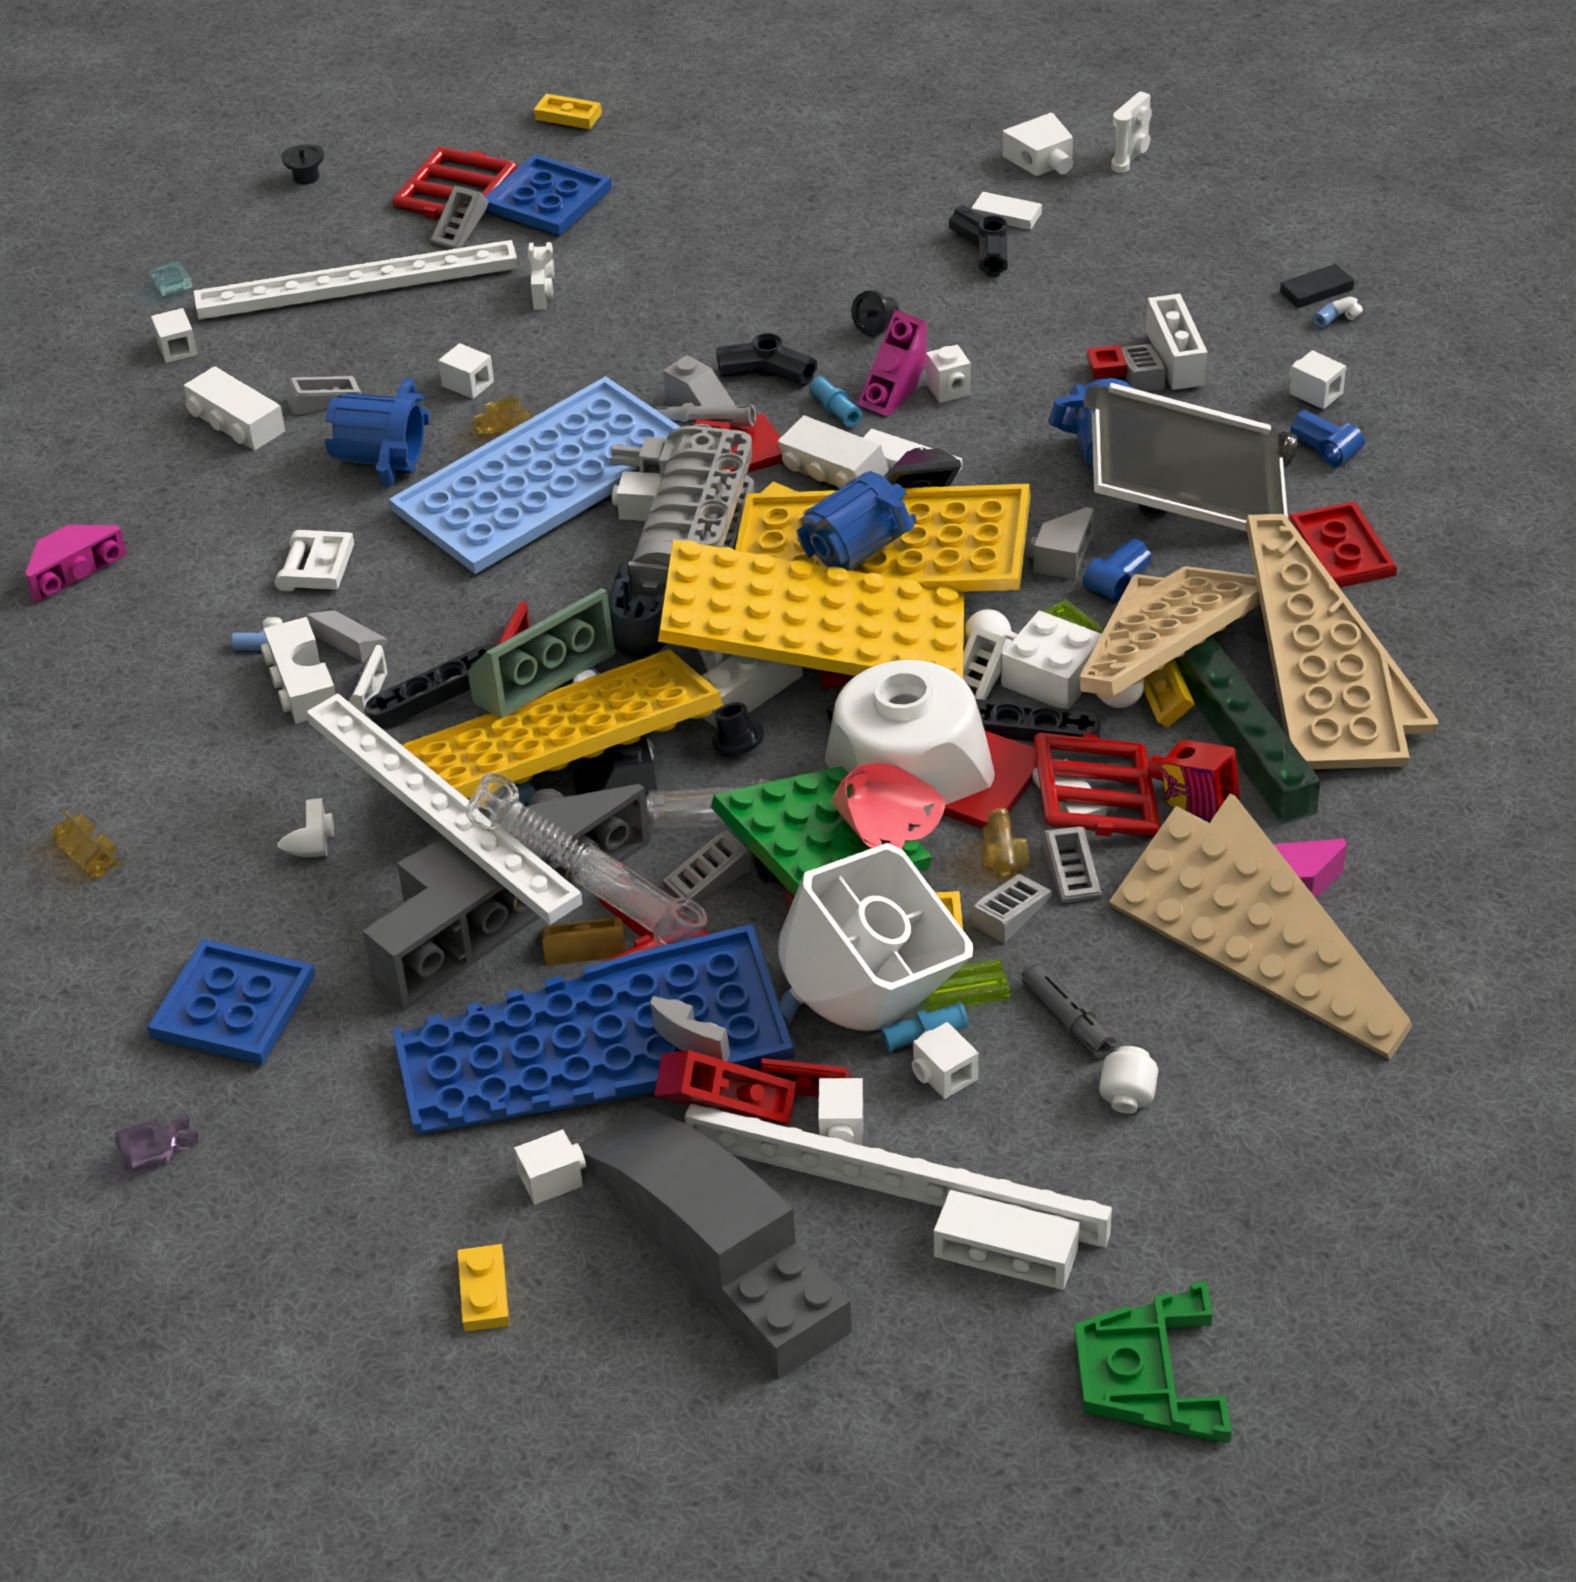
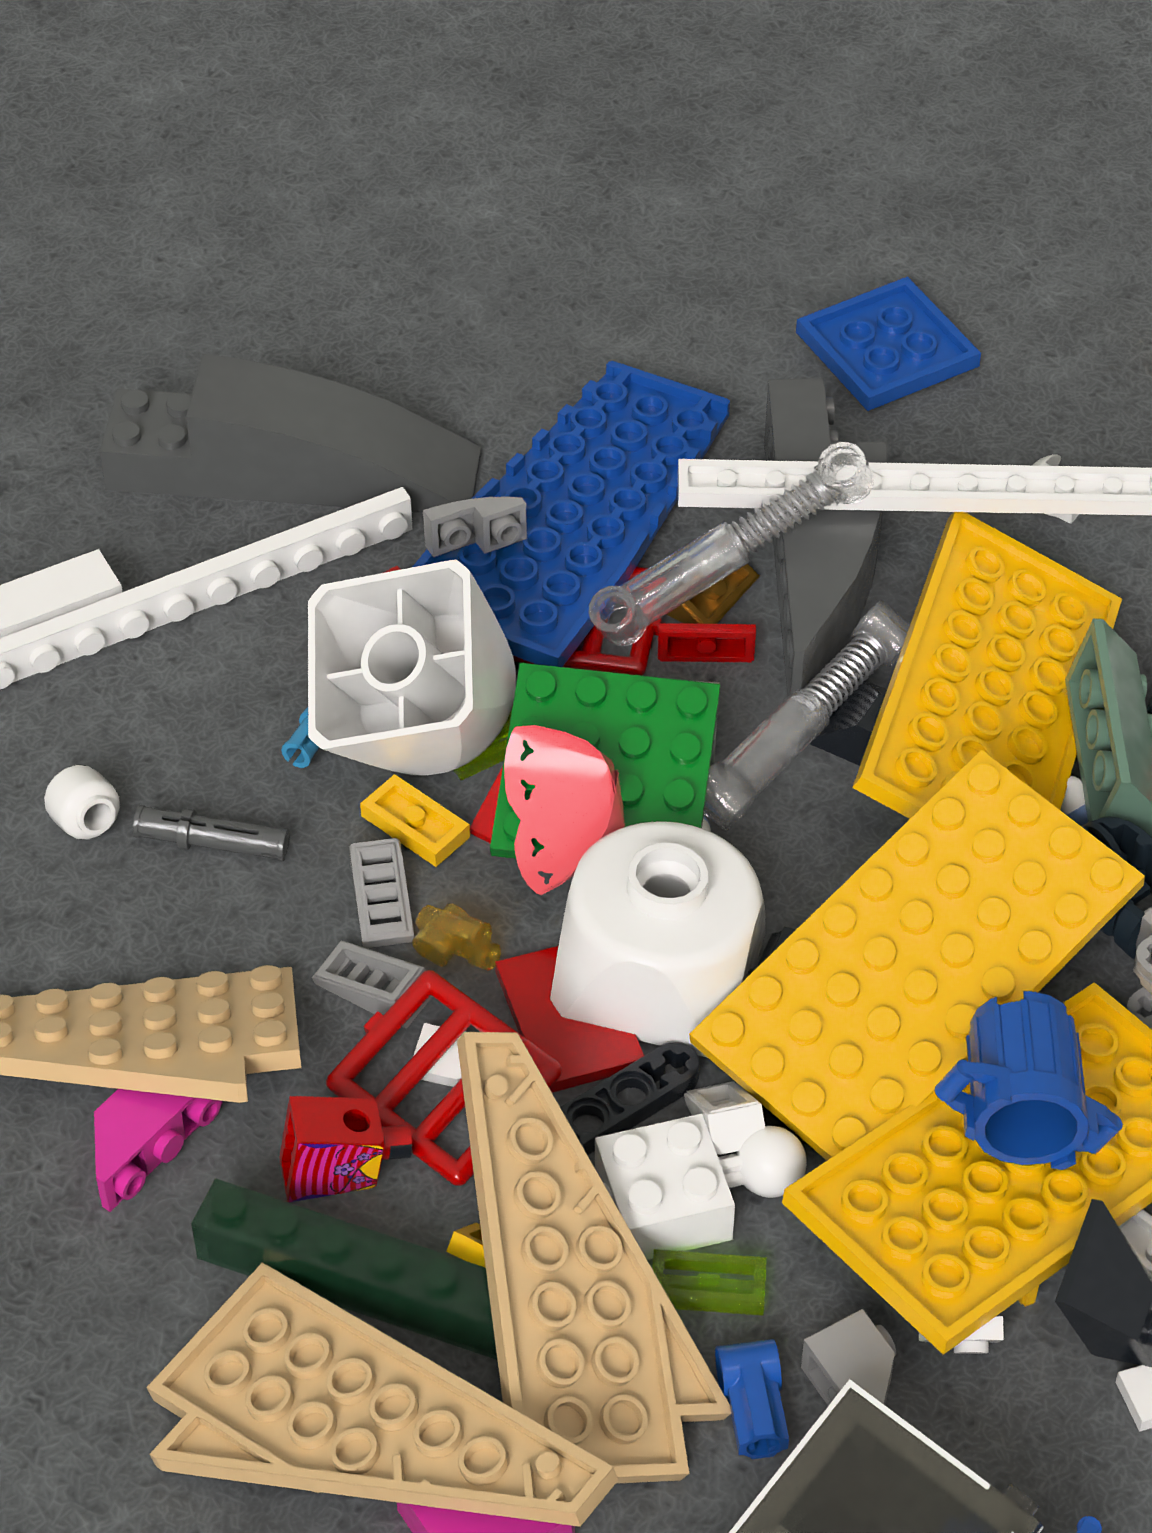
camera: 130 degrees right, 5 degrees up
clear purple plate [115,1115,198,1173] -> none
yellow plate [457,1244,510,1332] -> none
white brick [514,1130,586,1205] -> none
red slope [654,1050,797,1124] -> none
black piece [712,702,764,755] -> none
white brick [819,1078,863,1145] -> none
white brick [912,1022,979,1099] -> none
clear neon green tile [925,959,1010,1012] -> none

